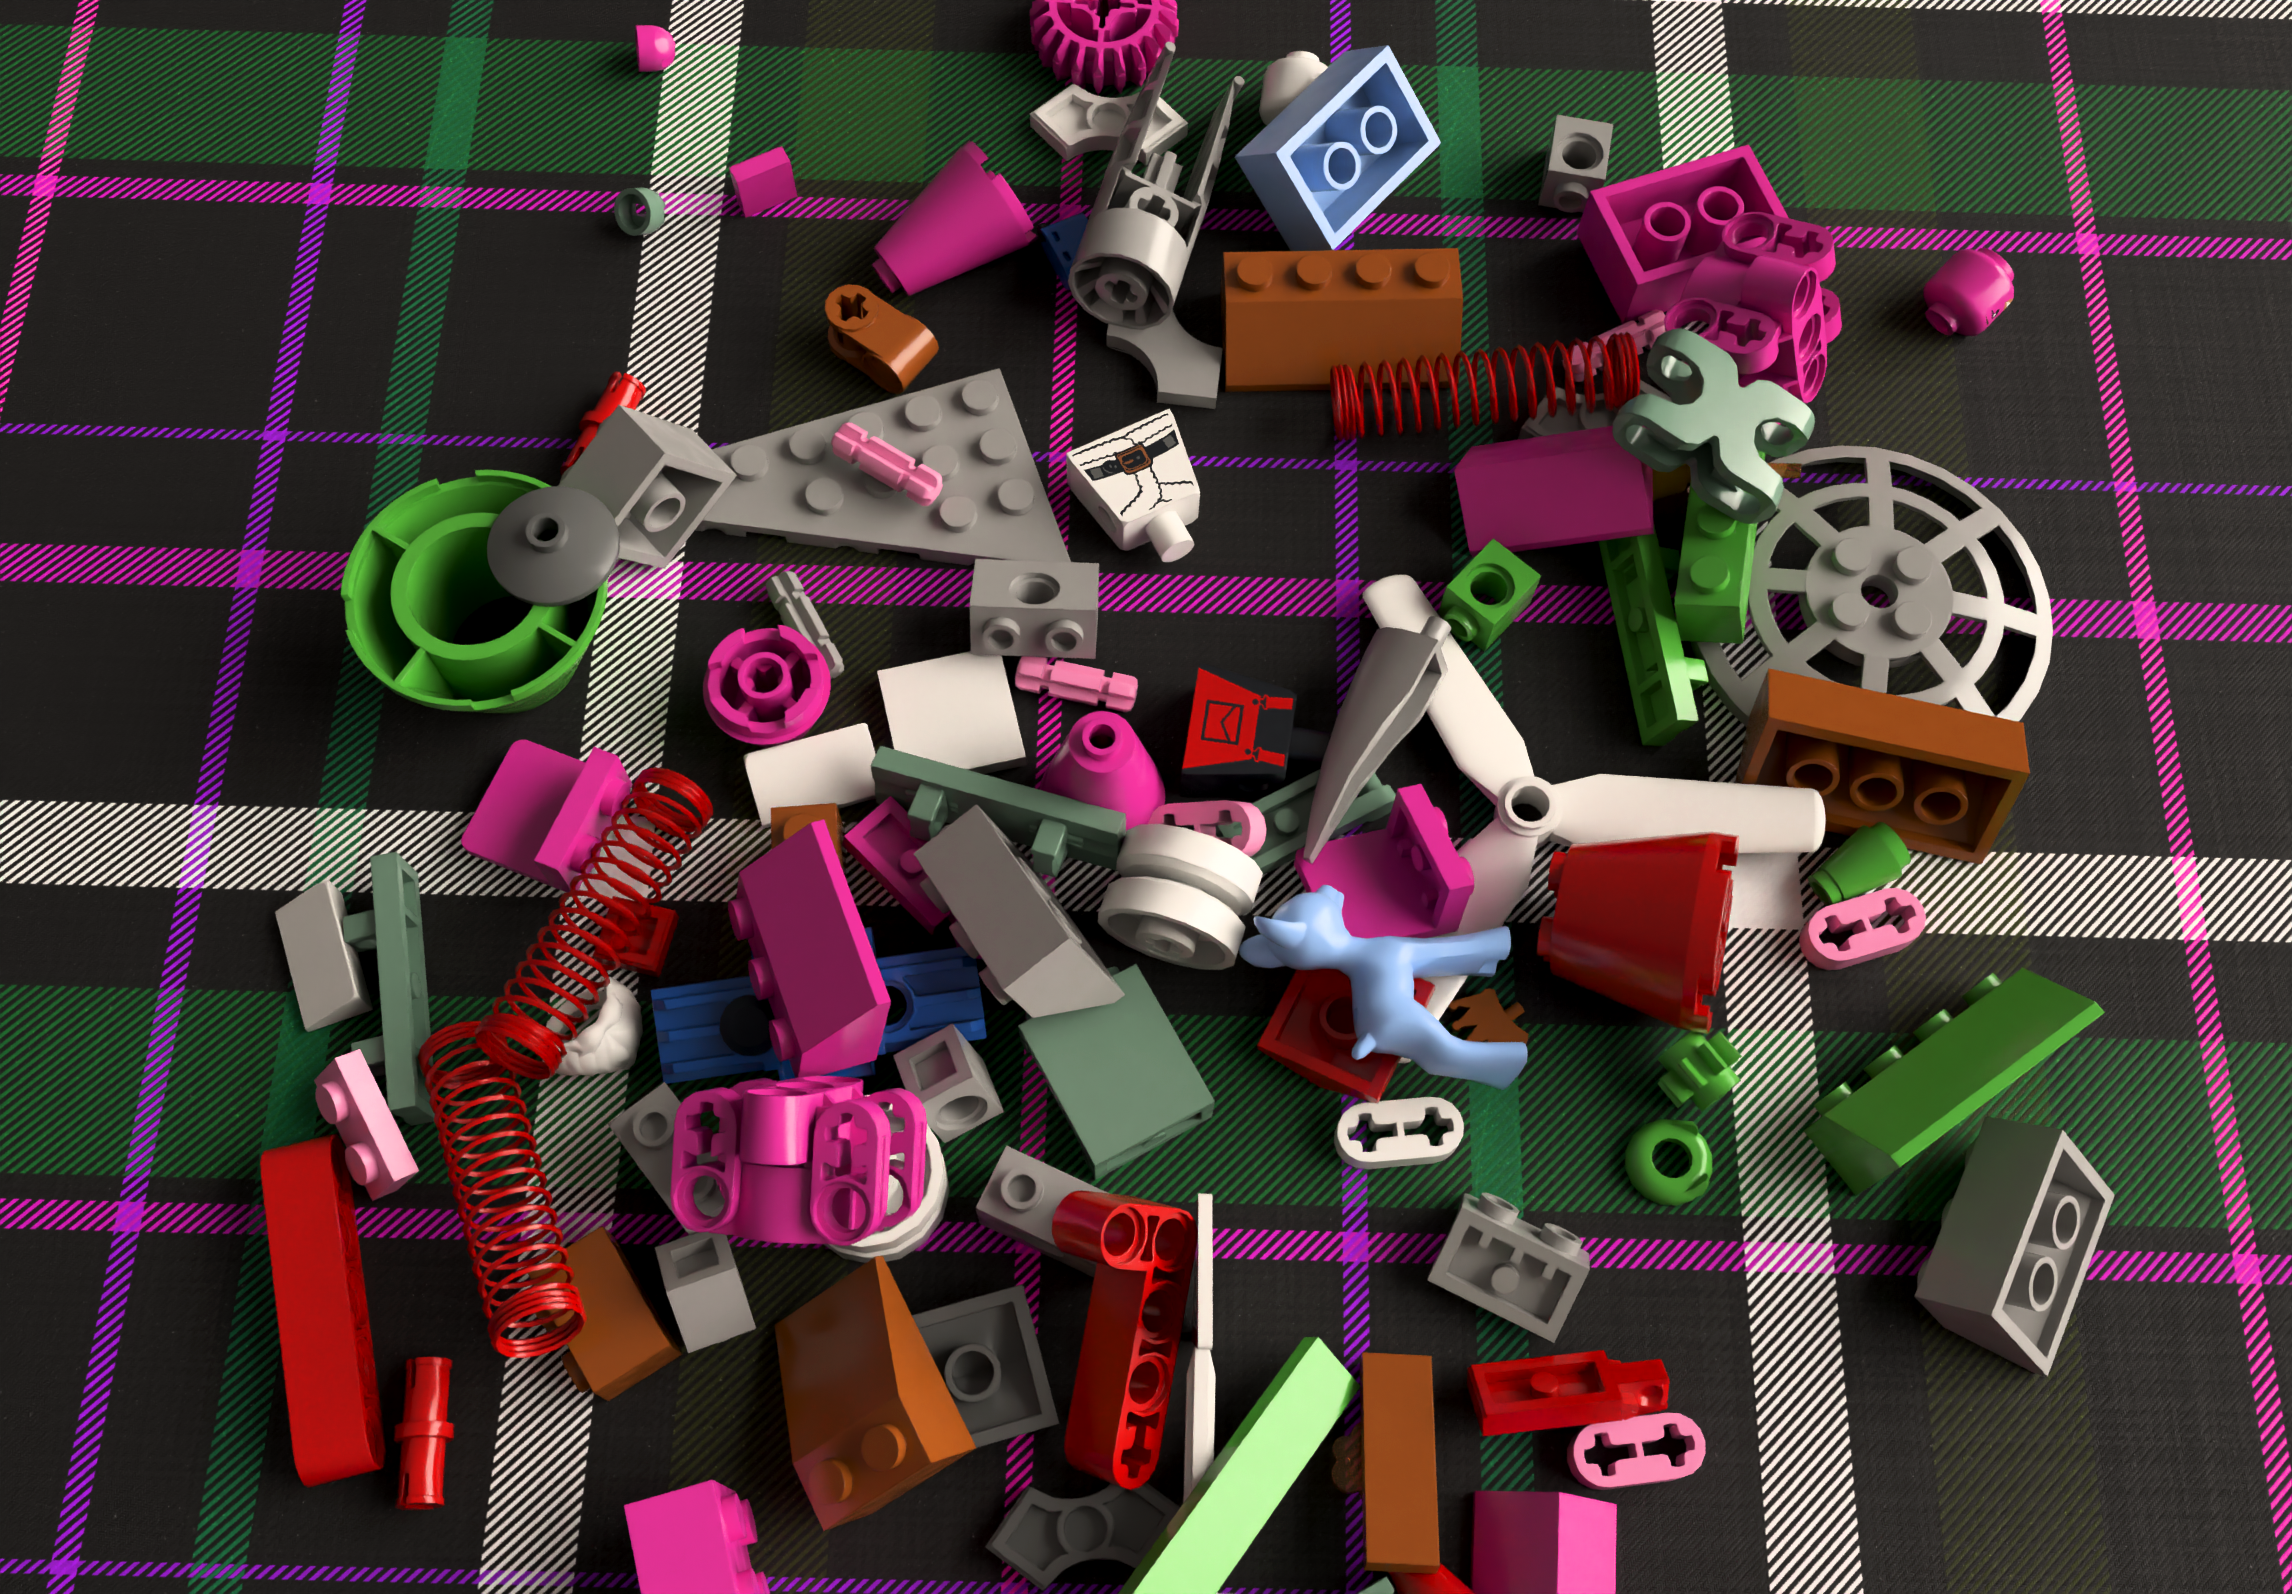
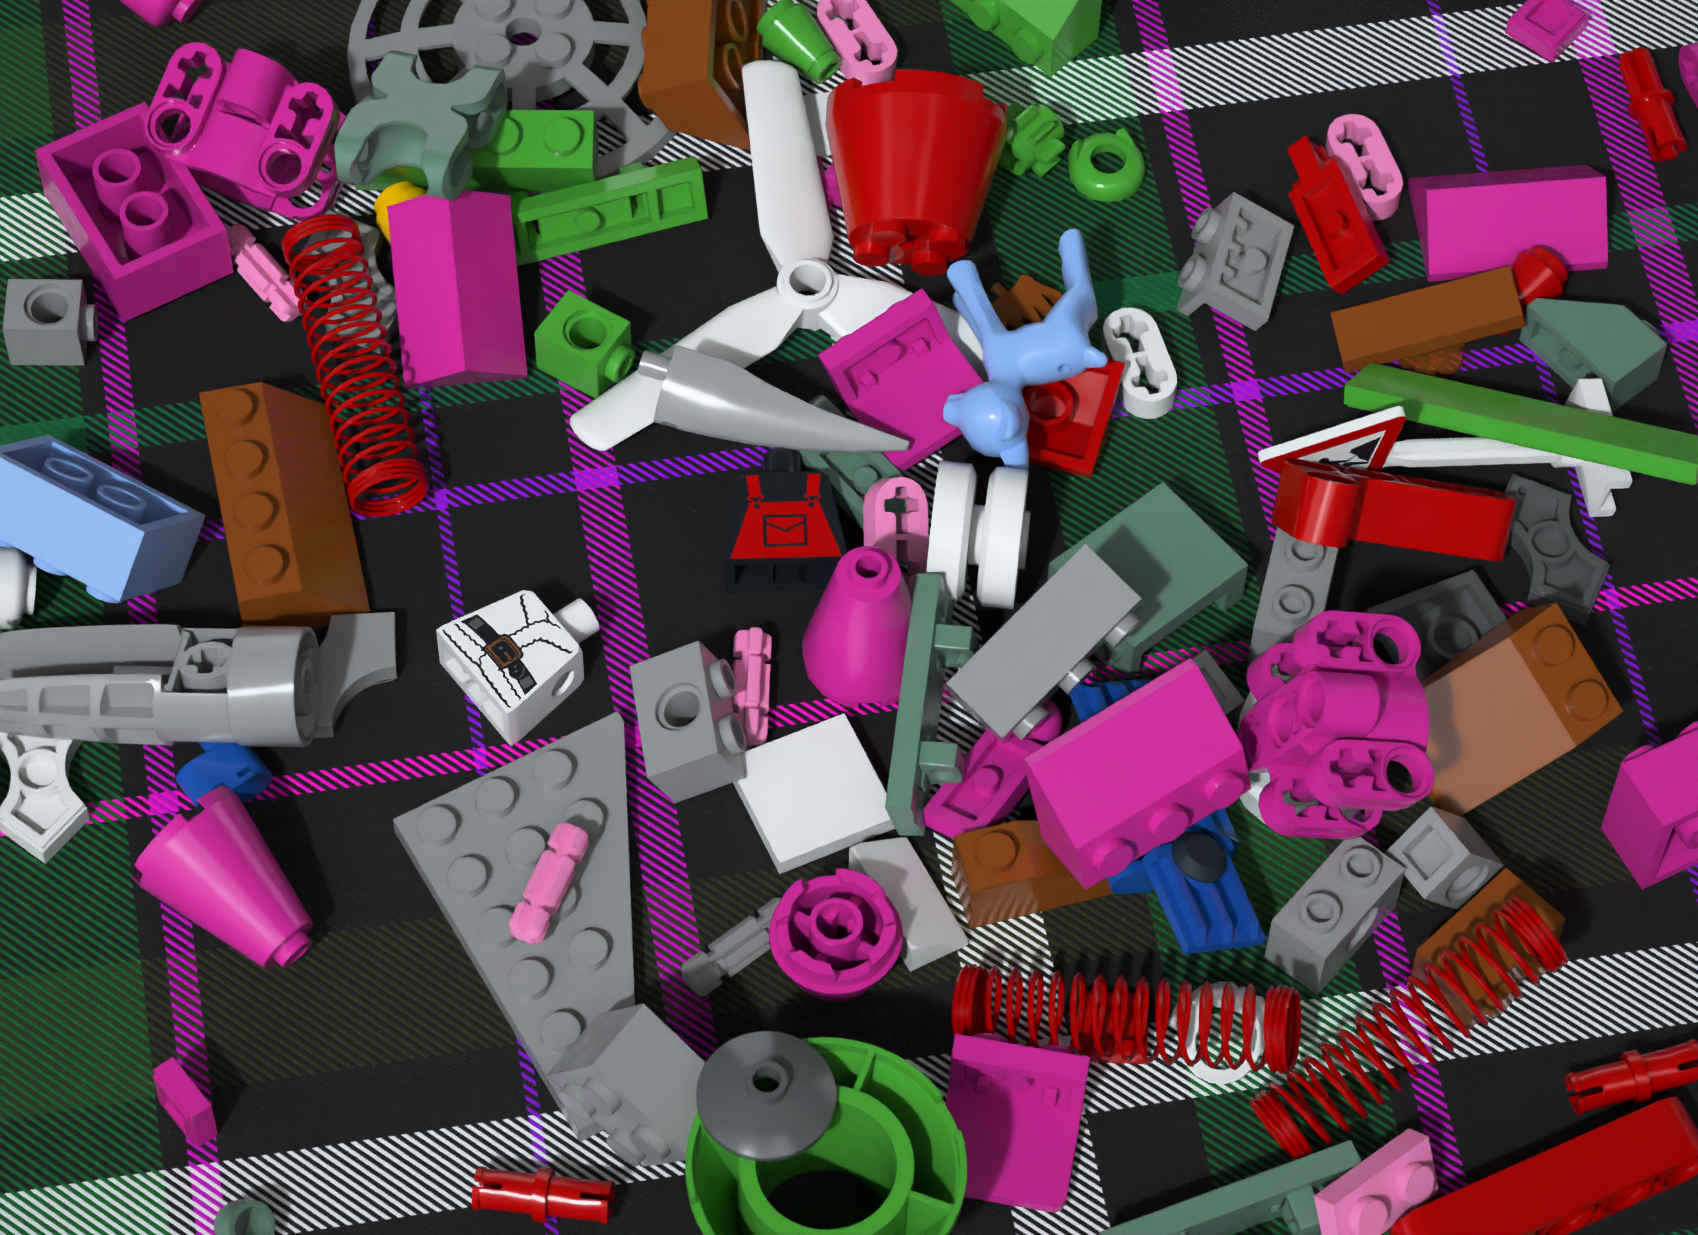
camera: 100 degrees left, 10 degrees down
dark orange piece [825,284,939,394] -> none

